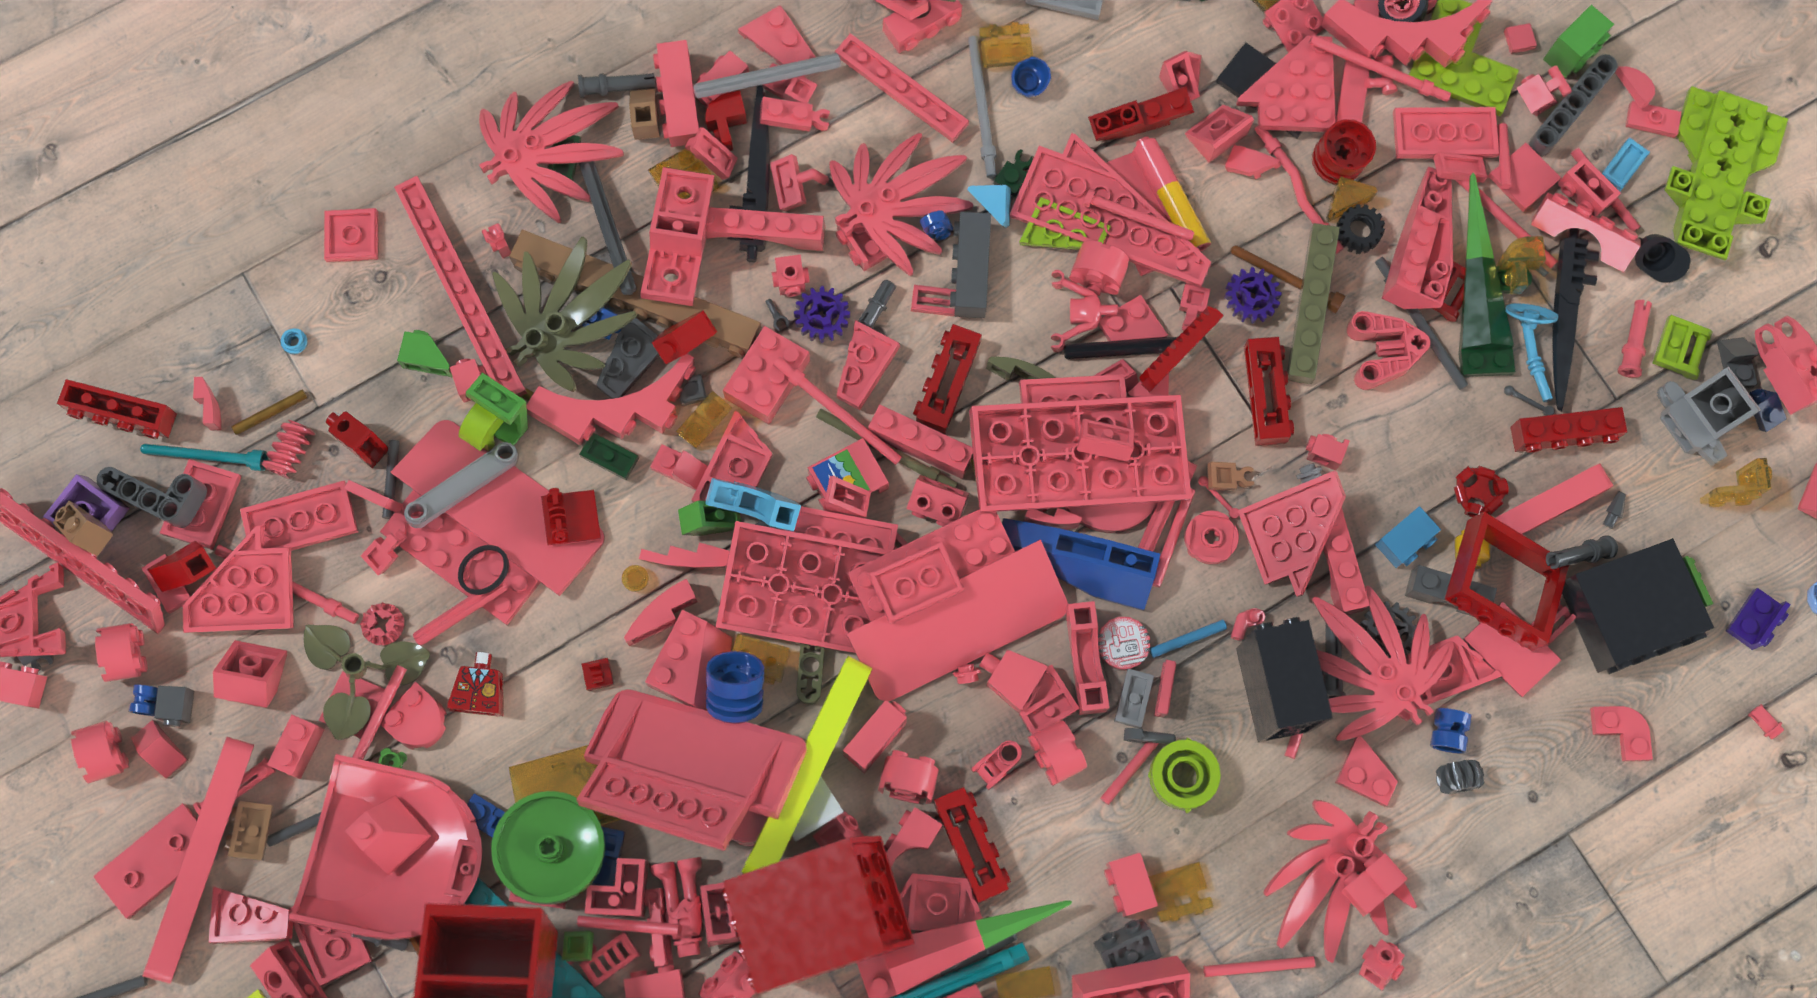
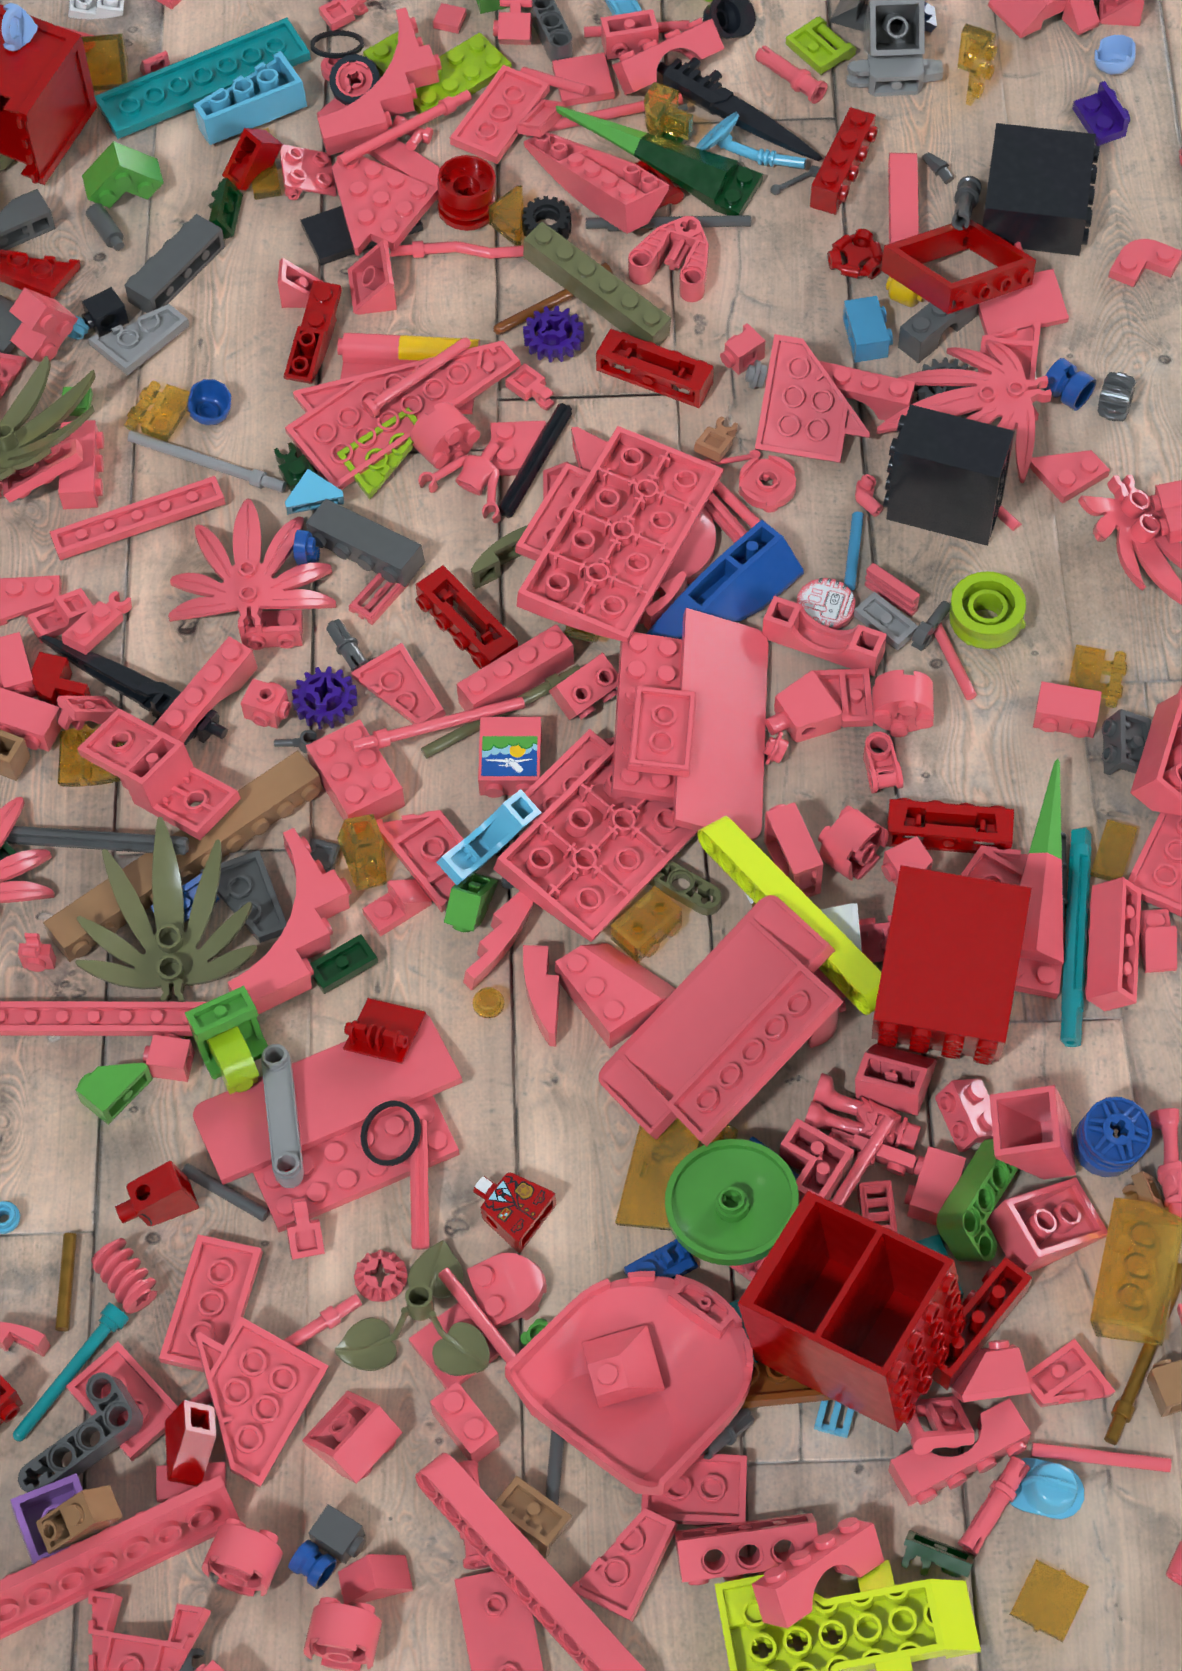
camera: 55 degrees left, 15 degrees down
coral tile [345,480,404,513] -> none
red tile [581,658,614,691] -> none
red slope [652,310,717,364] -> none
light grey axle [693,53,841,98] -> none
blue wheel [706,651,764,723] -> none
coral plate [770,154,829,212] -> none
coral slope [825,476,871,518] -> none
coral slope [1077,419,1134,461] -> none
red gear [1139,306,1224,392] -> none
coral slope [1225,145,1281,180] -> none

